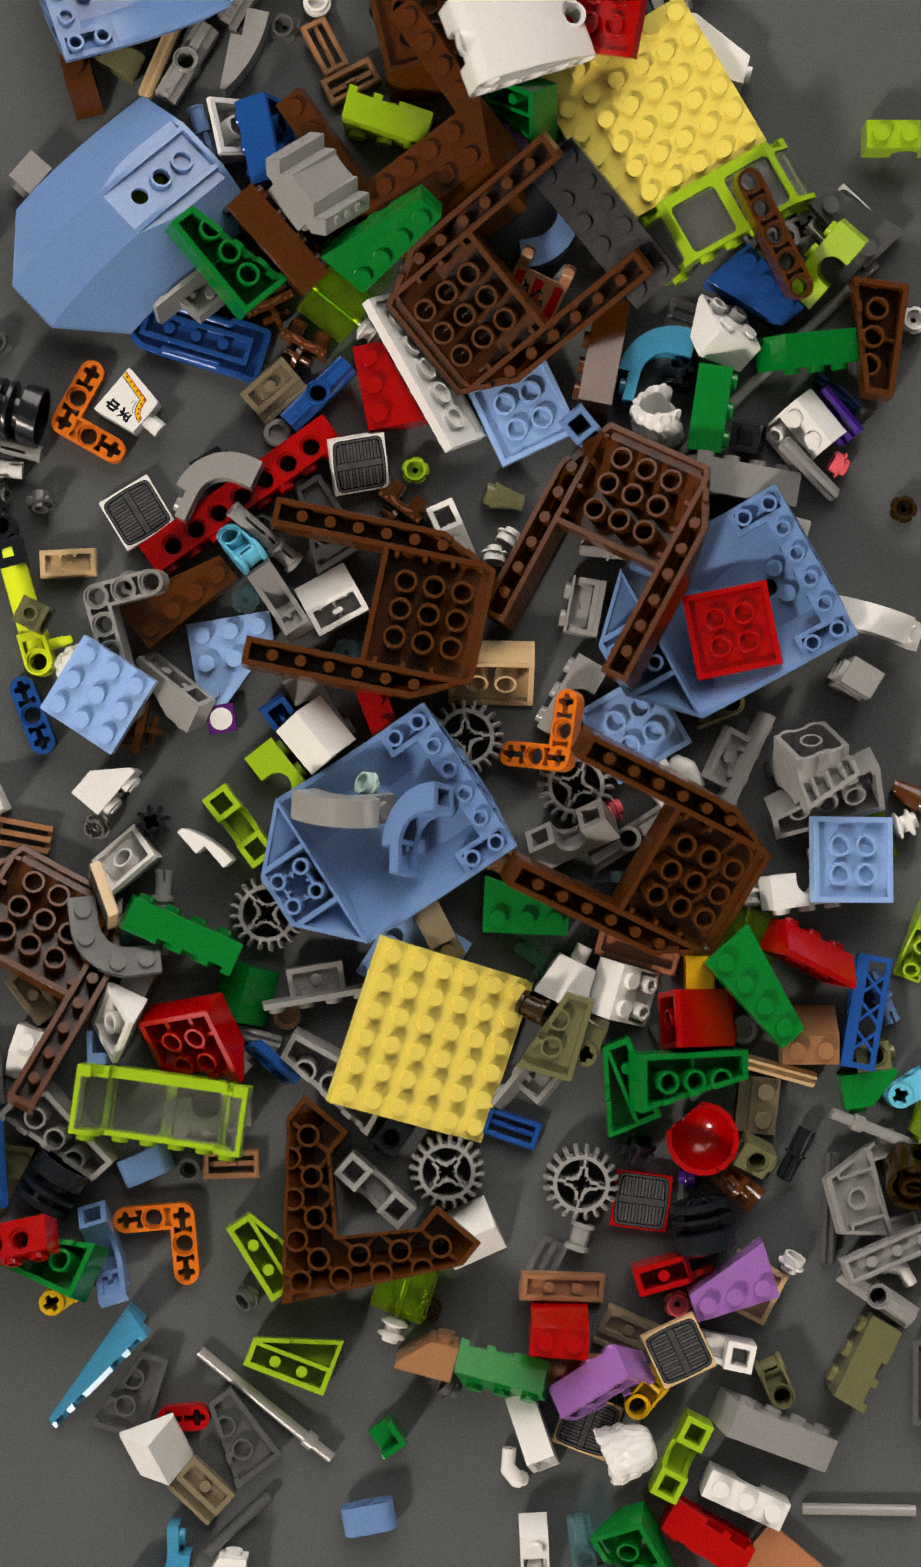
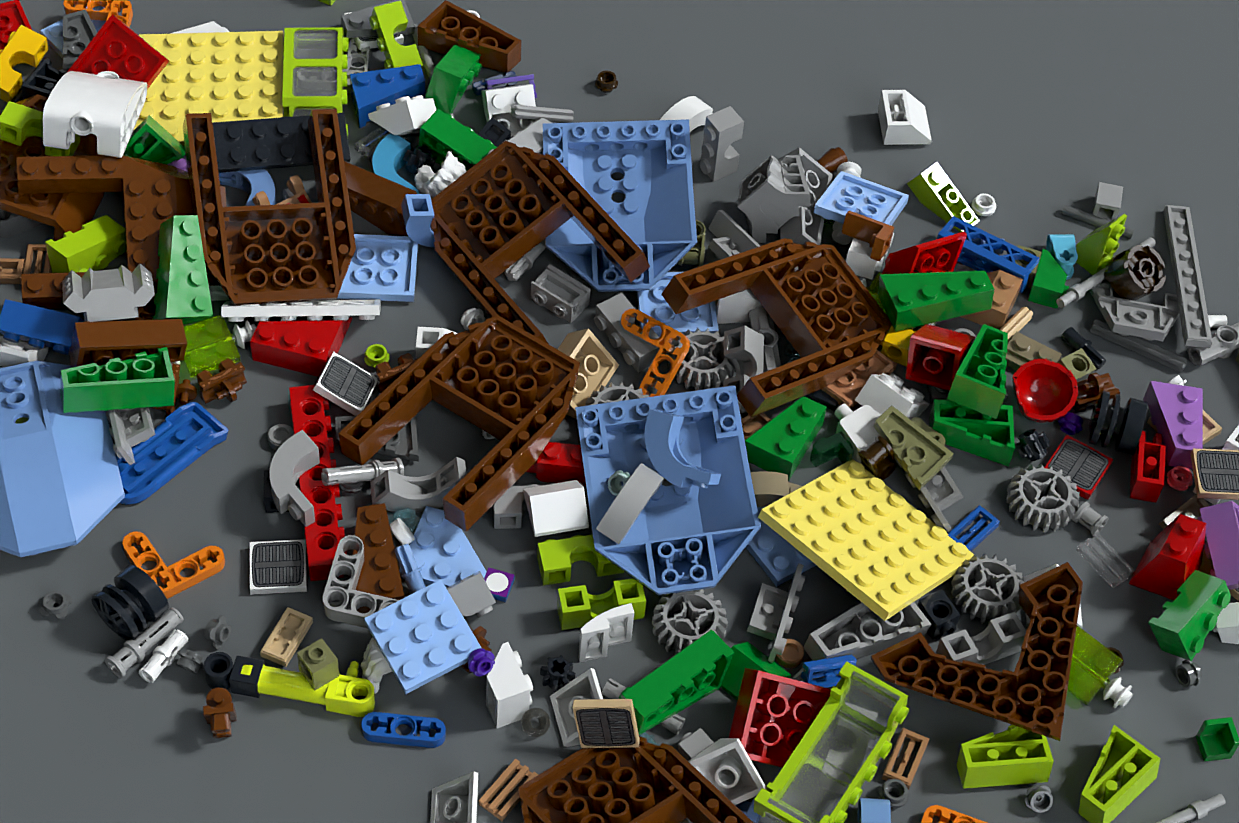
camera: 70 degrees left, 35 degrees down
dark grey plate [67,895,162,978] -> none
white torso [94,368,166,437] -> none
medium azure piece [217,523,268,575] -> none
dark tan plate [238,356,307,425] -> none
blue slope [258,693,296,746] -> none
blue piece [280,356,357,432] -> none
white slope [294,563,370,639] -> none
medium nougat slope [394,1328,459,1383] -> none
olive cone [482,481,525,511] -> none
medium nougat tile [518,1270,606,1303] -> none
red plate [682,580,783,681] -> none
reddish brown beam [731,167,814,301] -> none
coral plate [825,451,850,478] -> none
none -> white tile [390,518,415,545]
none -> medium blue axle [395,544,426,595]
none -> dark purple plate [467,648,495,677]
none -> dark orange bracket [842,211,895,262]

